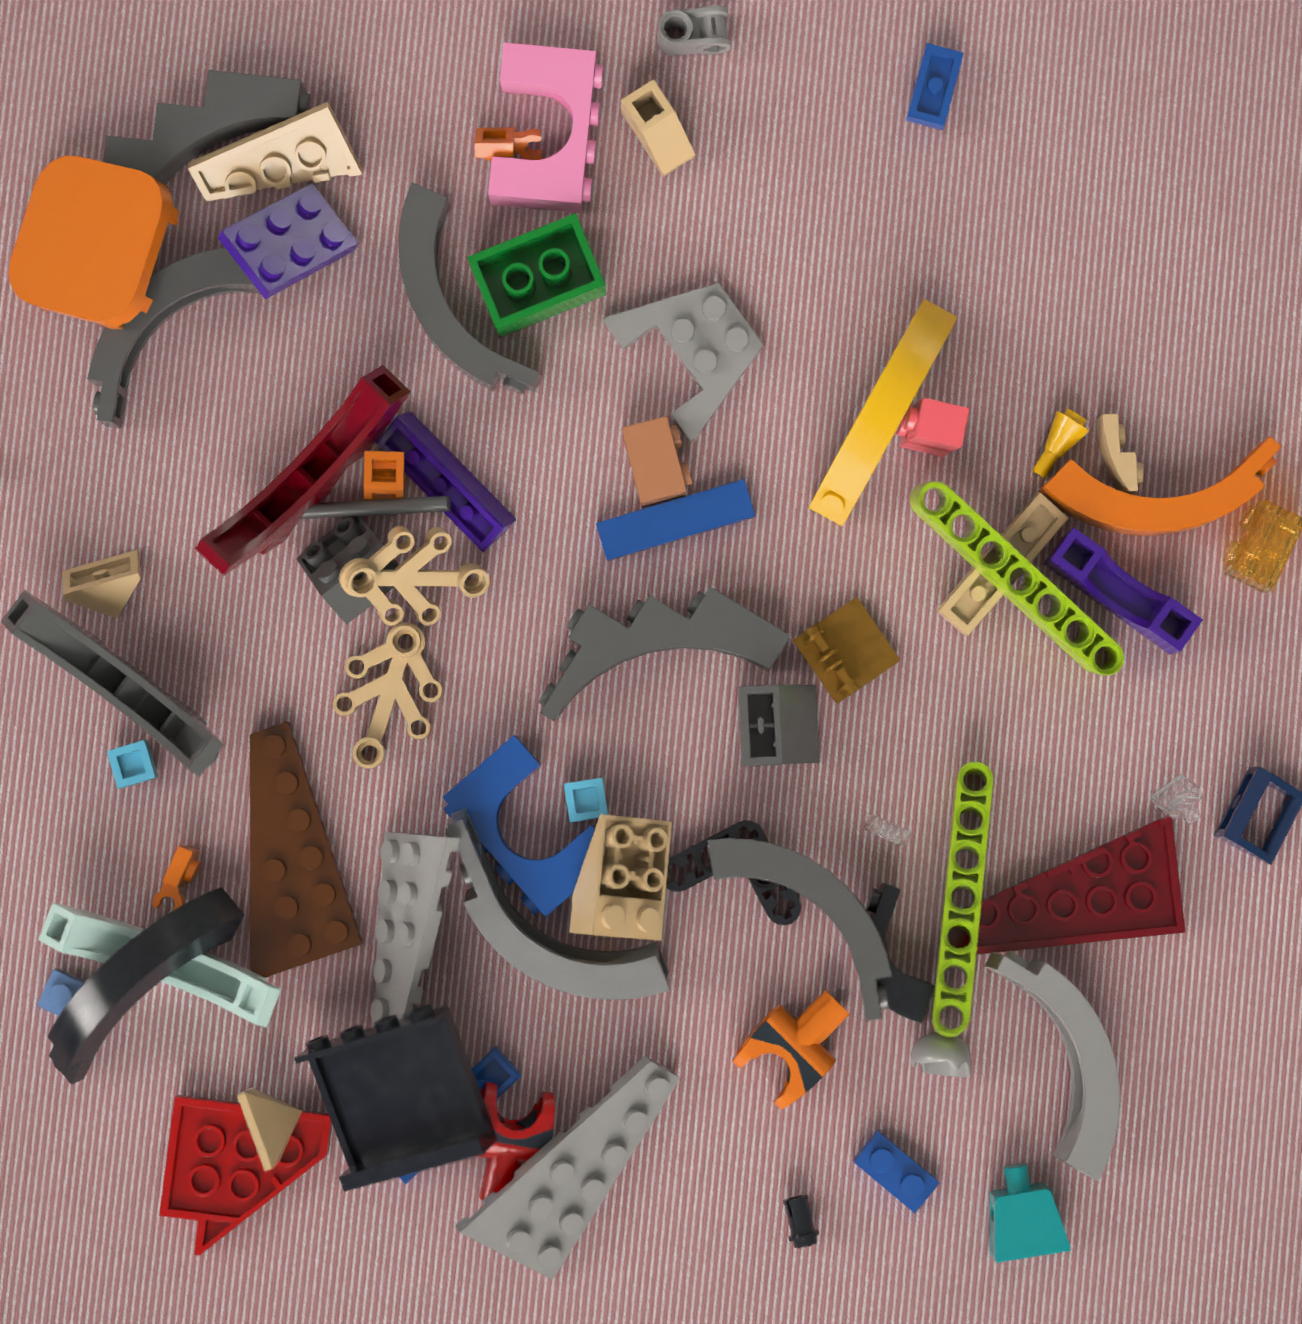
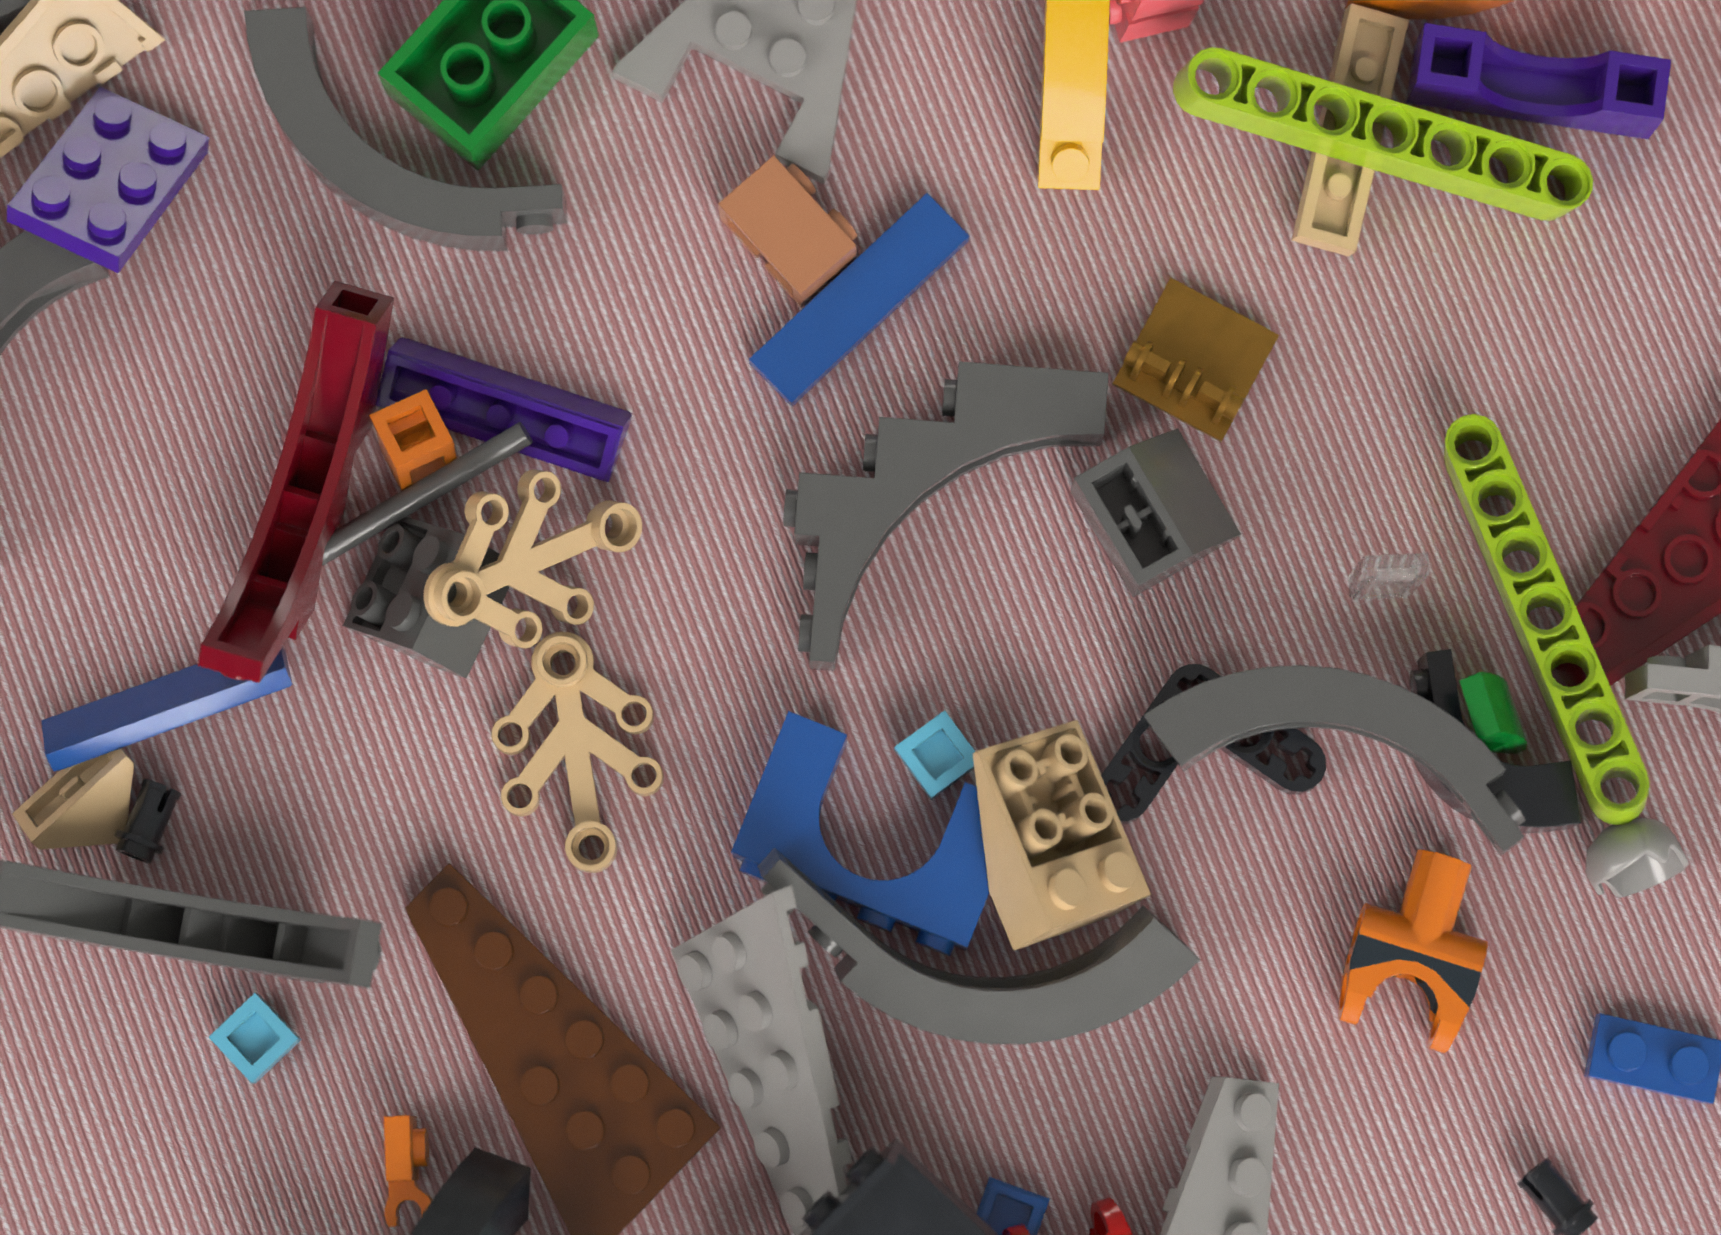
camera: 30 degrees left, 5 degrees down
none -> blue tile [41,646,293,772]
none -> black pin [114,779,181,864]
none -> green slope [1459,672,1527,754]

